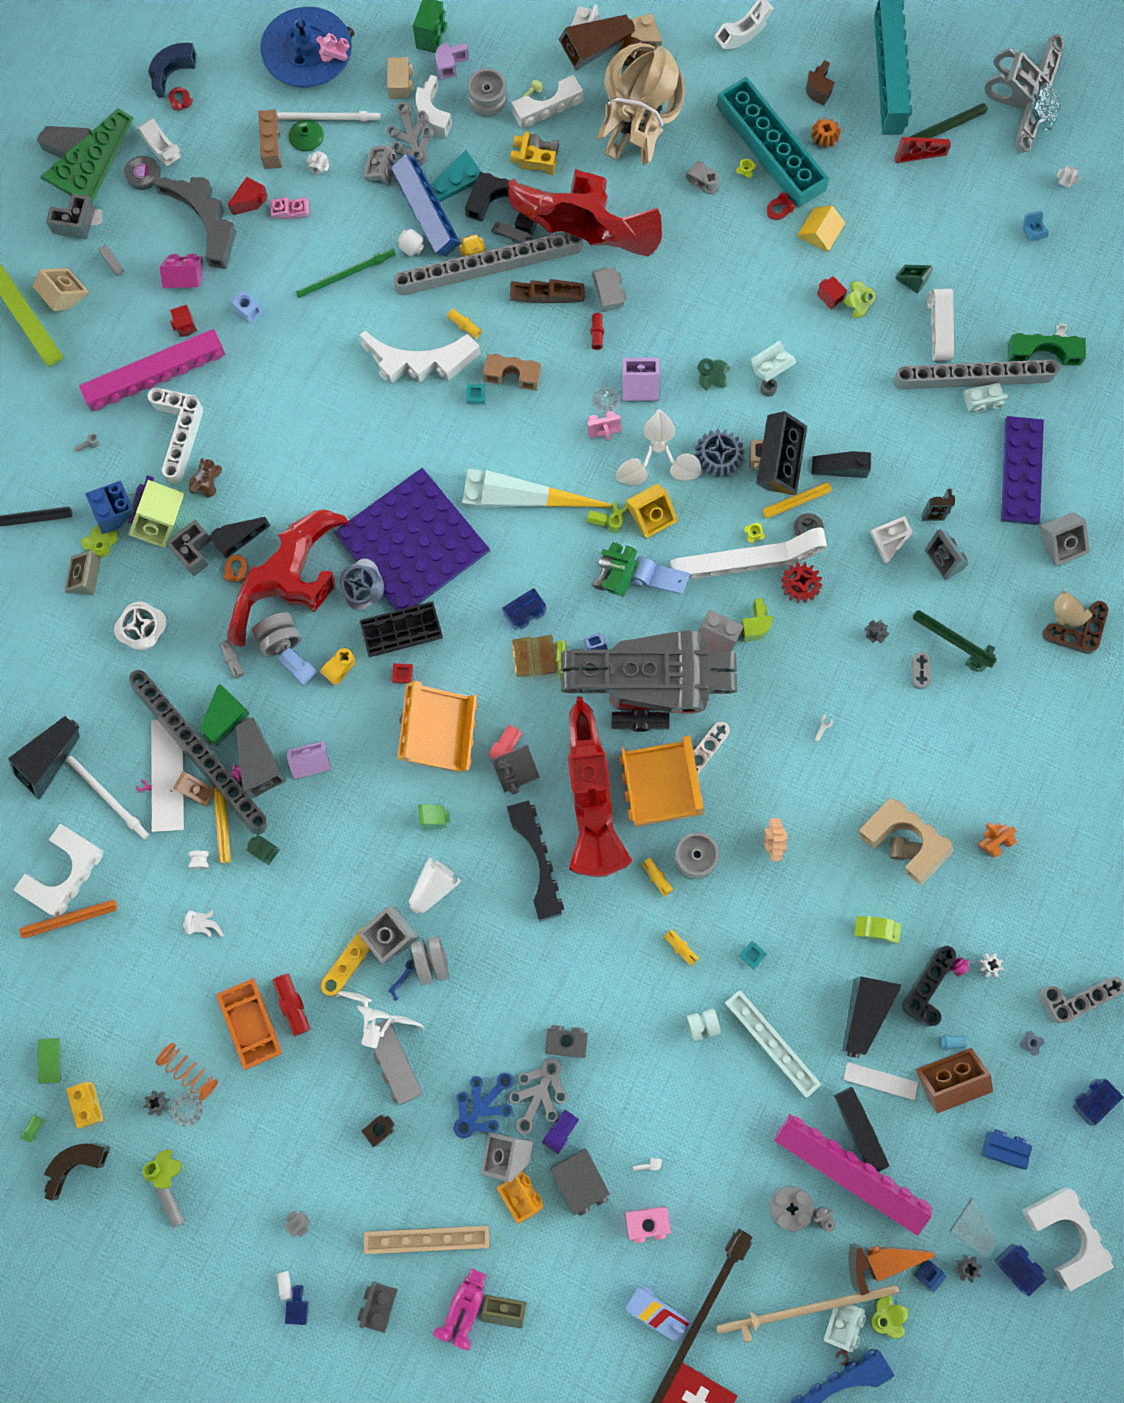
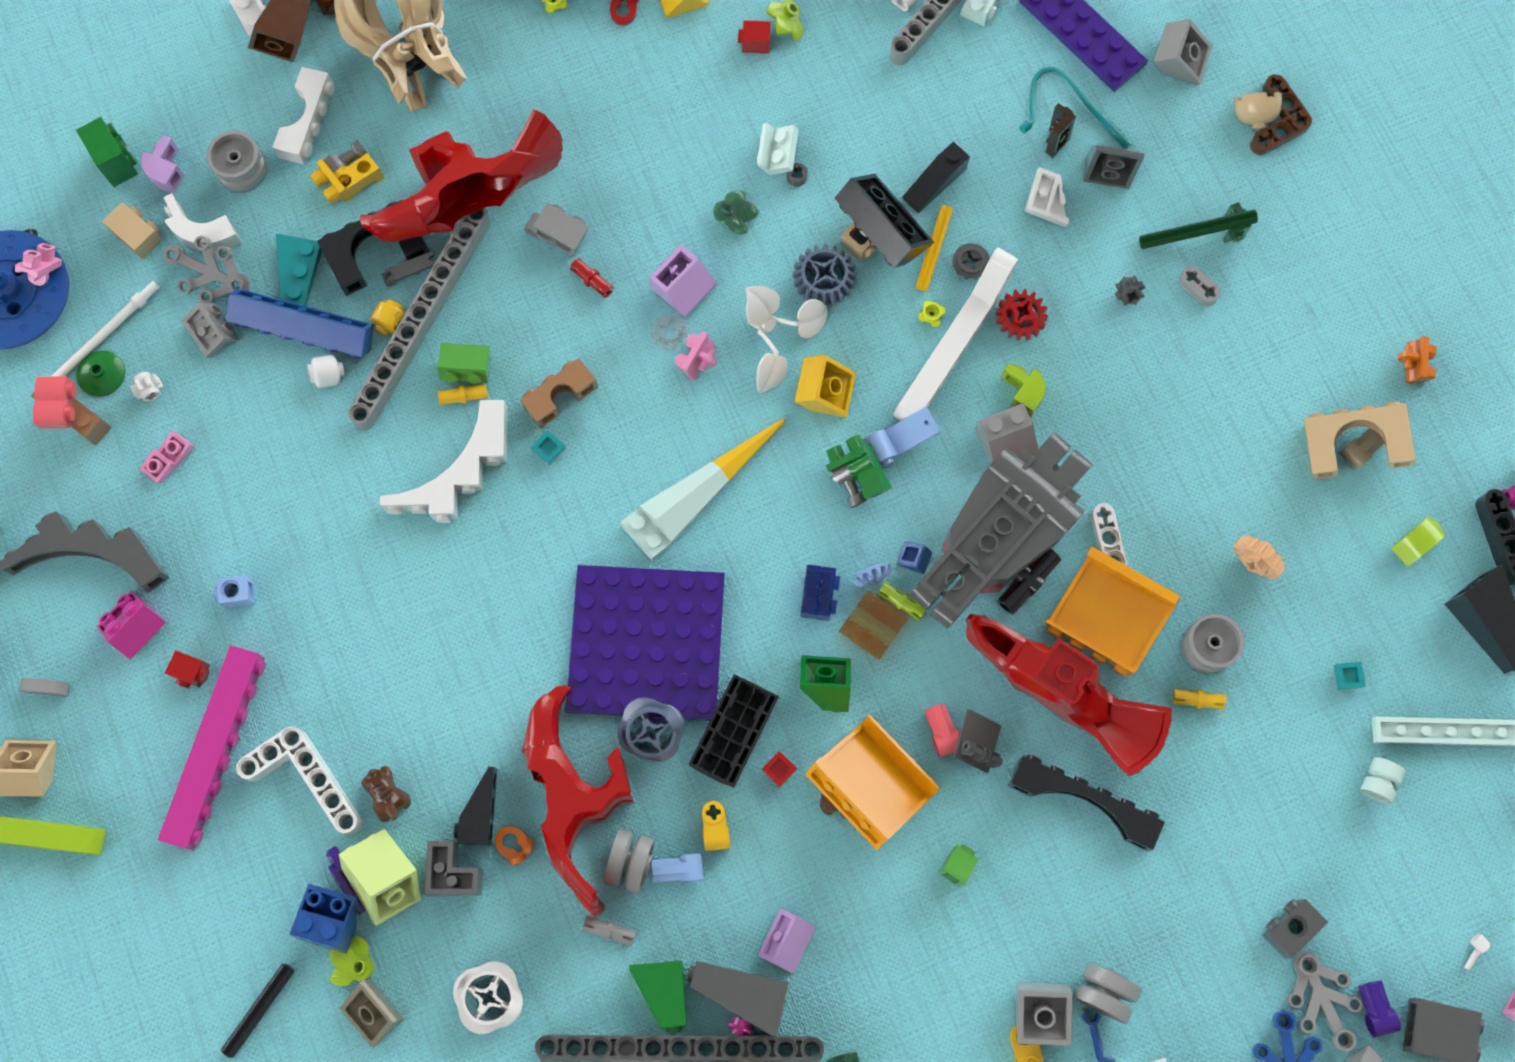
camera: 50 degrees left, 0 degrees up
light grey hand [74,433,99,451] -> none
red slope [228,176,268,215] -> none
green bar [296,249,396,298] -> none
white cone [408,857,461,914] -> none
reddish brown slope [510,279,585,303] -> none
yellowish green hand [521,80,543,98] -> none
lime bar [586,501,627,532] -> none
yellow pin [663,929,699,967] -> none
light grey piece [685,161,719,194] -> none
white hand [815,714,833,741] -> none
none -> coral brick [33,376,77,429]
none -> bright green brick [437,343,491,384]
none -> green slope [800,655,851,712]
none -> light blue gear [854,563,892,587]
none -> teal piece [1019,67,1132,149]

